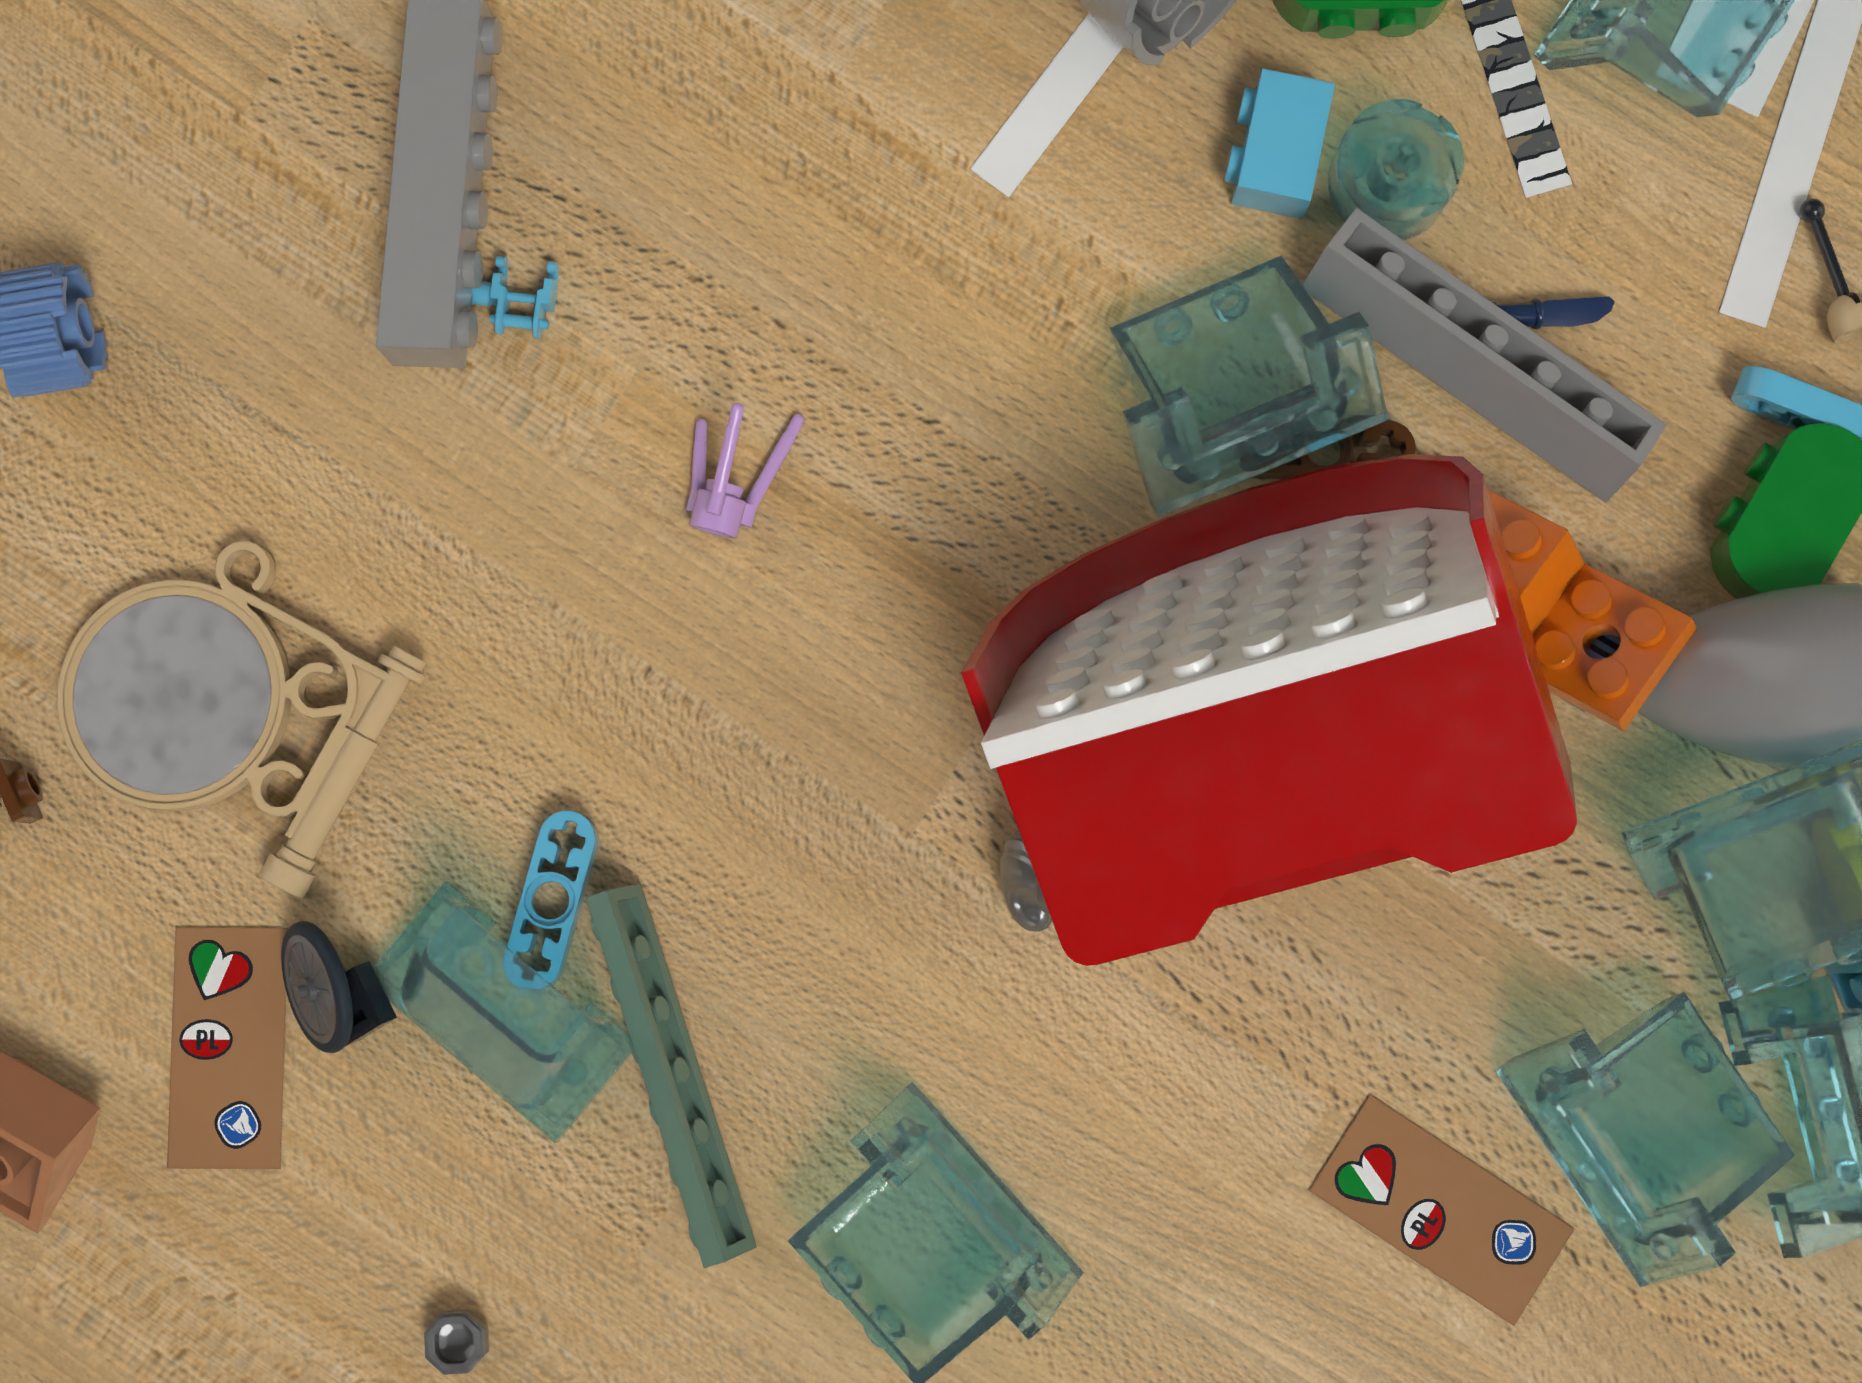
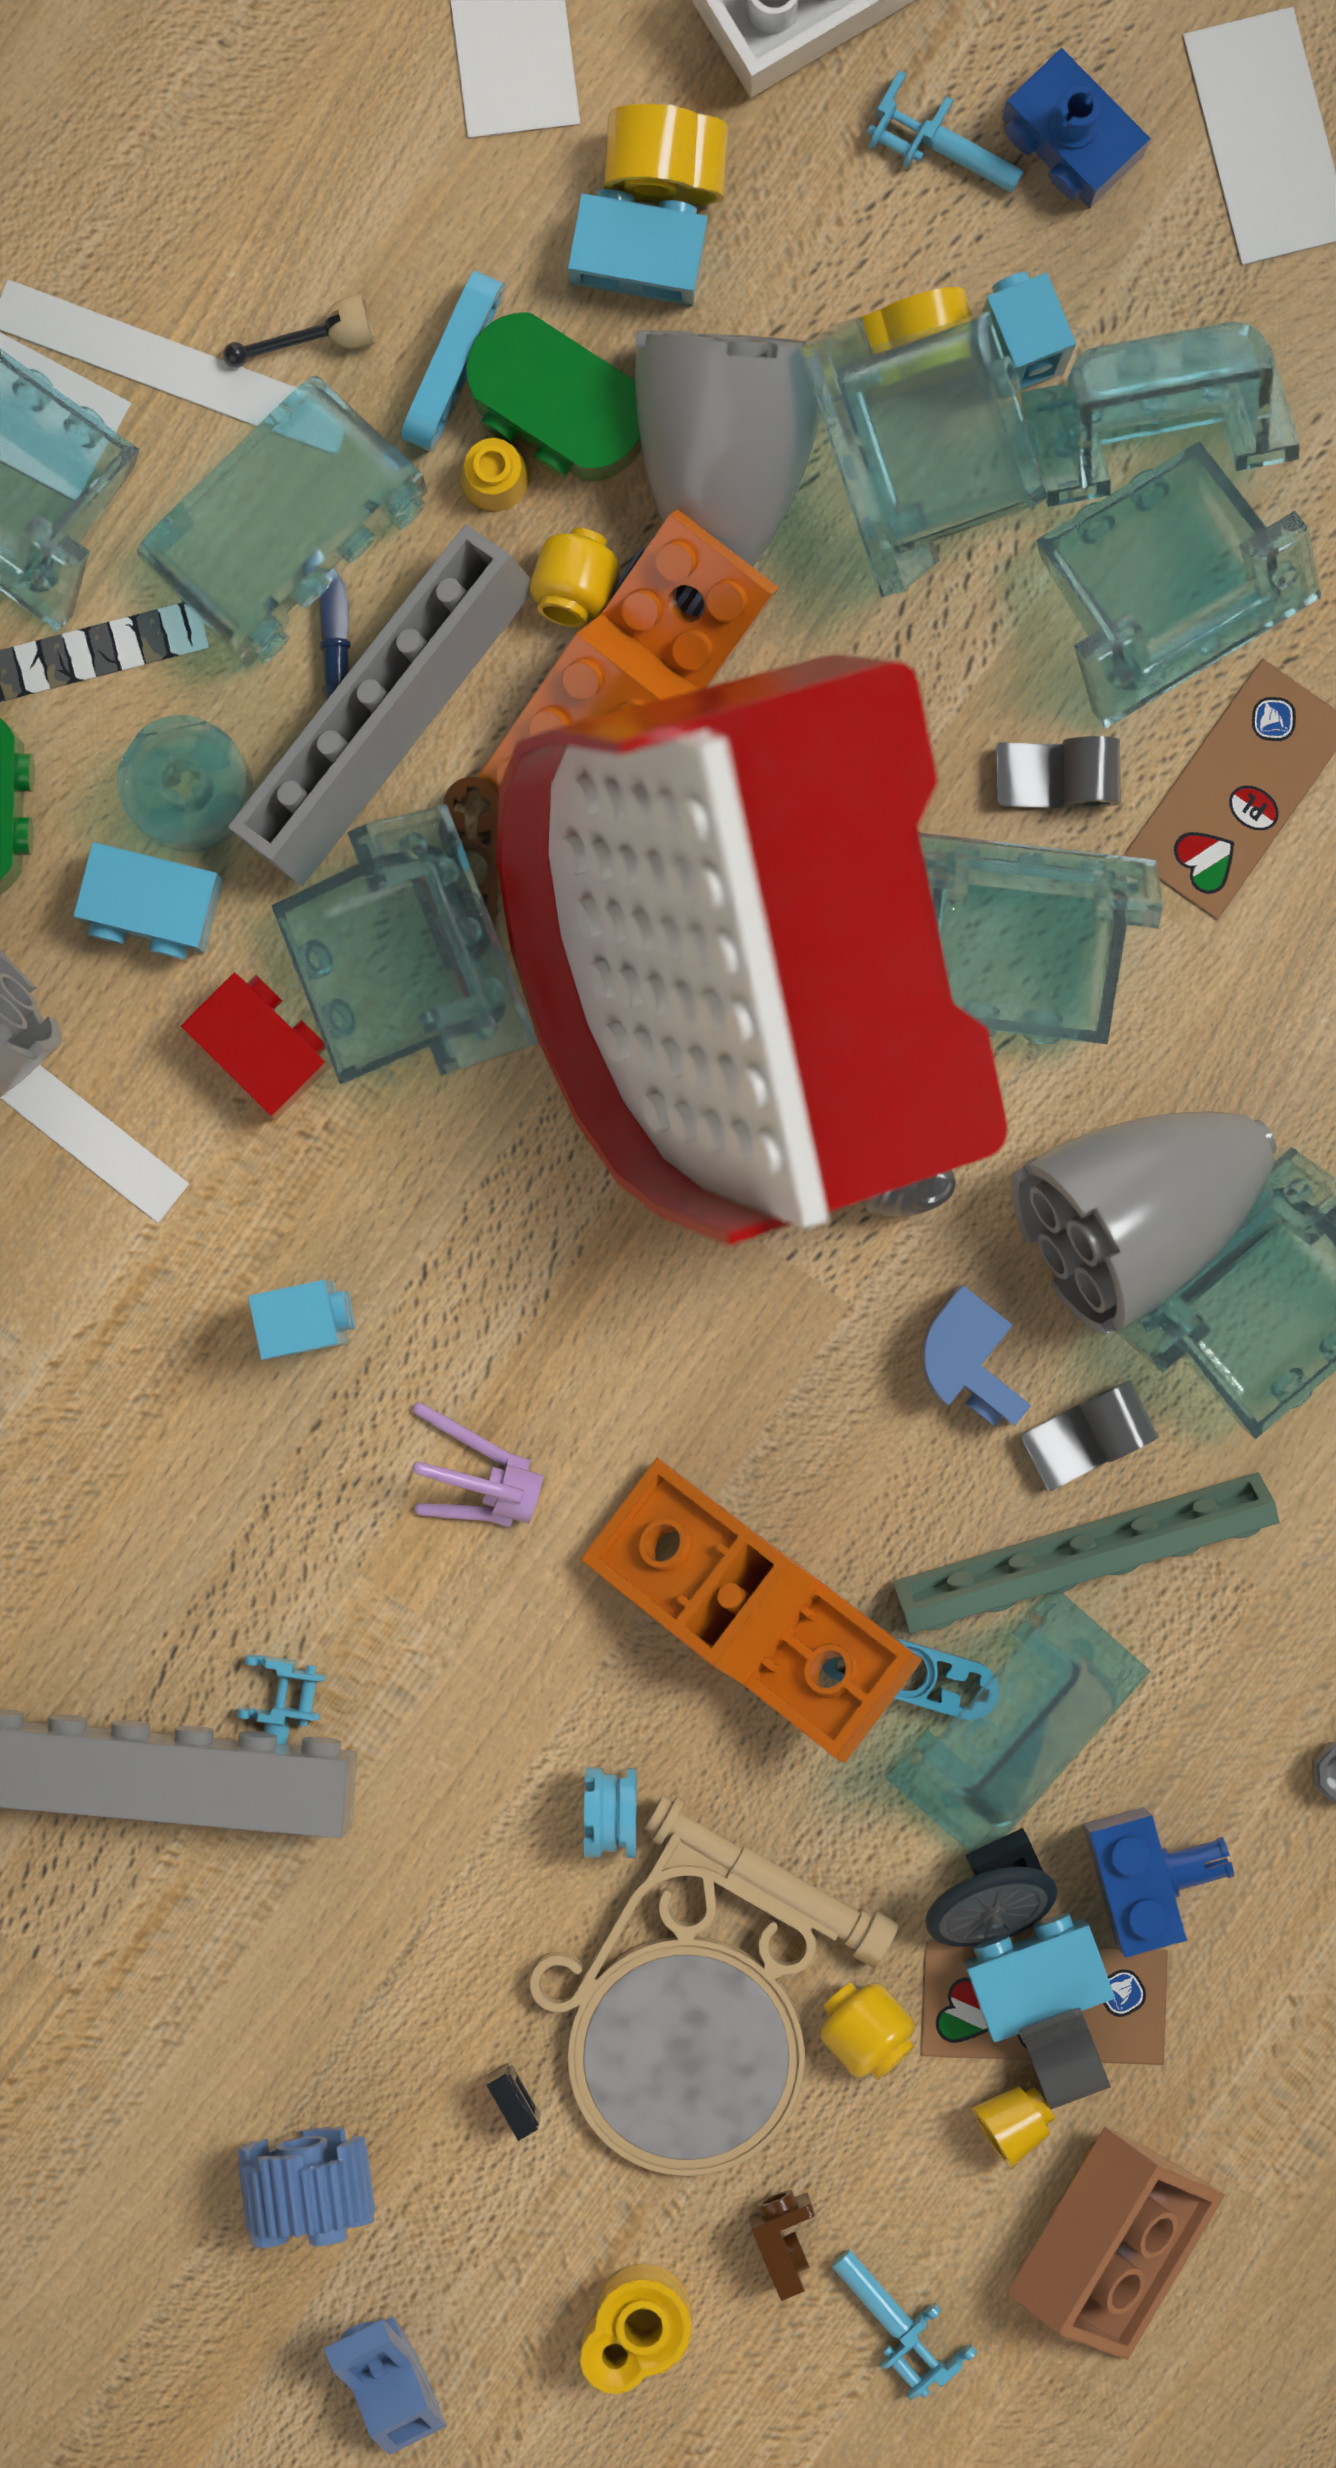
camera: 90 degrees left, 5 degrees up
none -> clear light blue windscreen [137,375,428,668]
none -> red piece [180,972,330,1120]
none -> medium azure brick [248,1280,356,1360]
none -> yellow hat [459,438,530,512]
none -> black tile [486,2063,541,2141]
none -> yellow head [530,527,621,628]
none -> orange bracket [580,1458,923,1764]
none -> medium azure wheel [584,1767,637,1858]
none -> yellow head [820,1982,915,2081]
none -> clear light blue windscreen [919,832,1163,1044]
none -> medium blue brick [921,1285,1031,1427]
none -> medium azure brick [963,1913,1116,2043]
none -> yellow hat [971,2086,1055,2170]
none -> dark grey panel [996,736,1121,808]
none -> light grey cylinder [1011,1111,1277,1335]
none -> dark grey panel [1019,2007,1111,2110]
none -> dark grey panel [1022,1380,1159,1491]
none -> blue brick [1083,1807,1234,1958]

